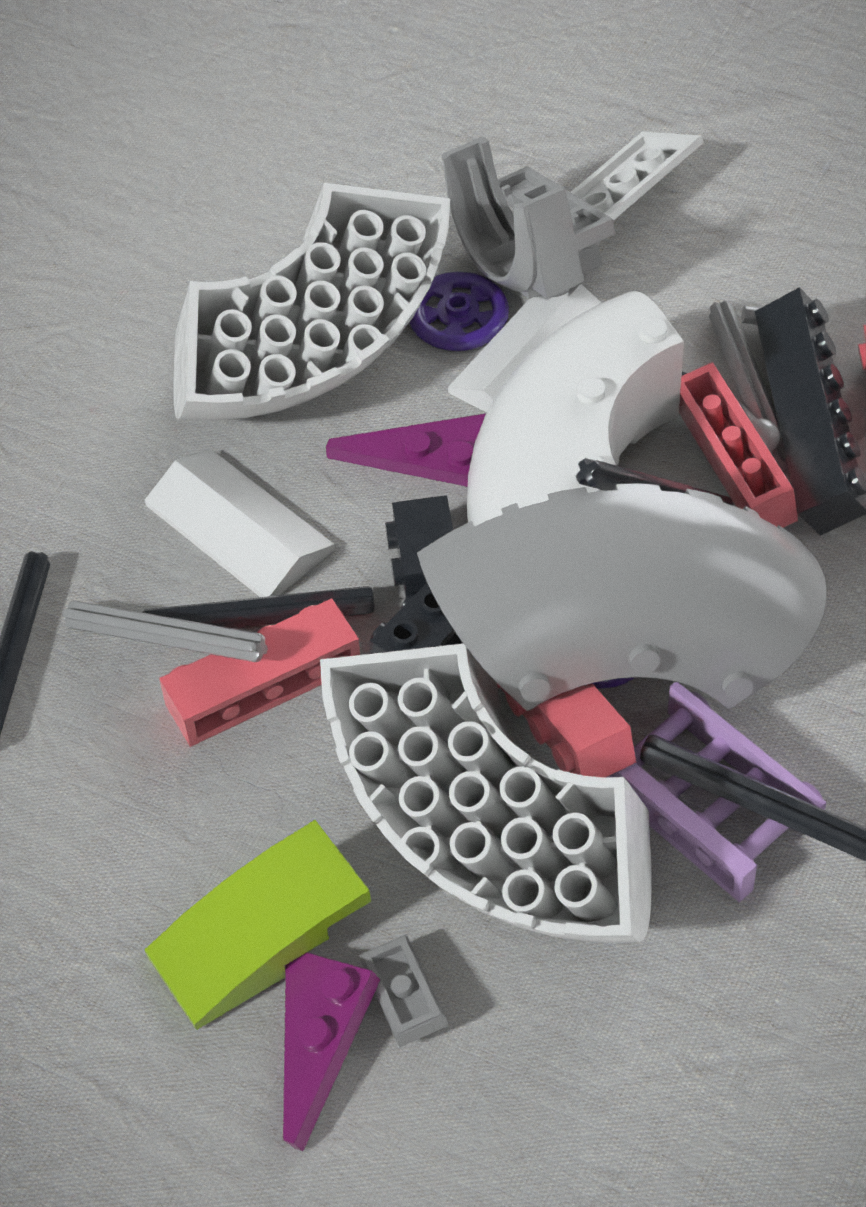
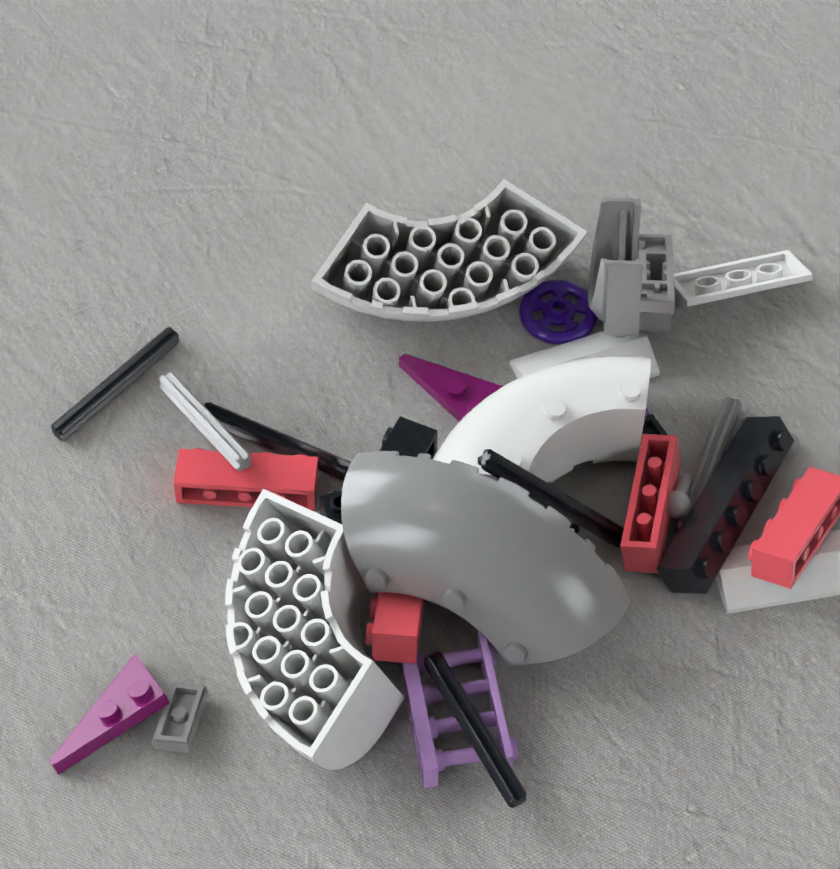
camera: 30 degrees right, 0 degrees up
lime slope [144,820,371,1030] -> none
white slope [145,449,335,597] -> none

